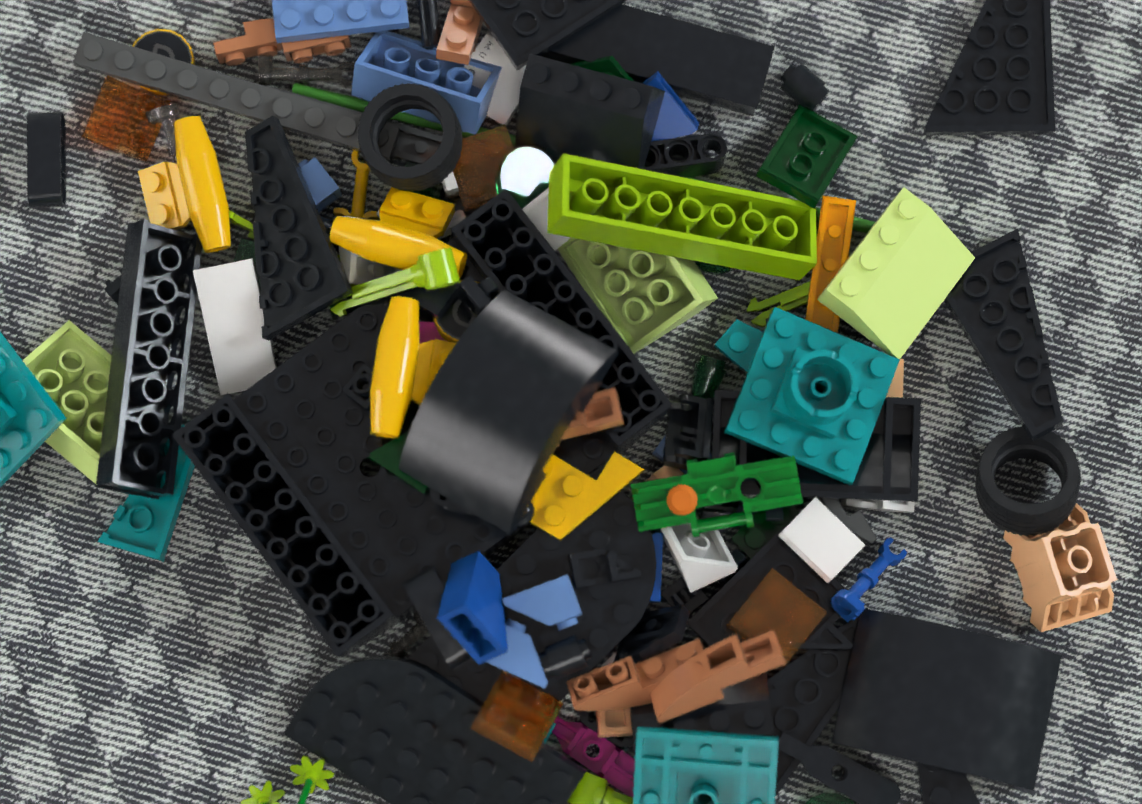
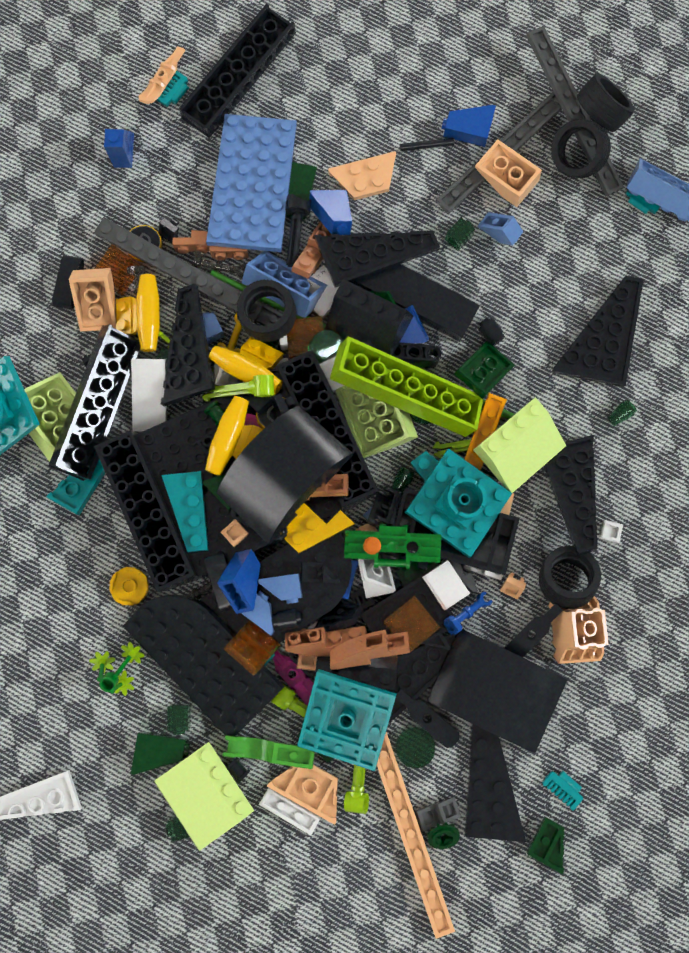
camera: 10 degrees right, 0 degrees up
none -> light nougat slope [69,268,116,332]
none -> yellow tile [109,567,149,606]
none -> black tile [159,218,180,243]
none -> teal wing [161,471,208,553]
none -> dark green bush [204,400,224,427]
none -> light nougat tile [221,519,249,547]
none -> light nougat tile [500,573,526,599]
none -> black piece [504,603,563,657]
none -> white tile [599,520,623,544]
none -> clear green cone [607,400,637,426]

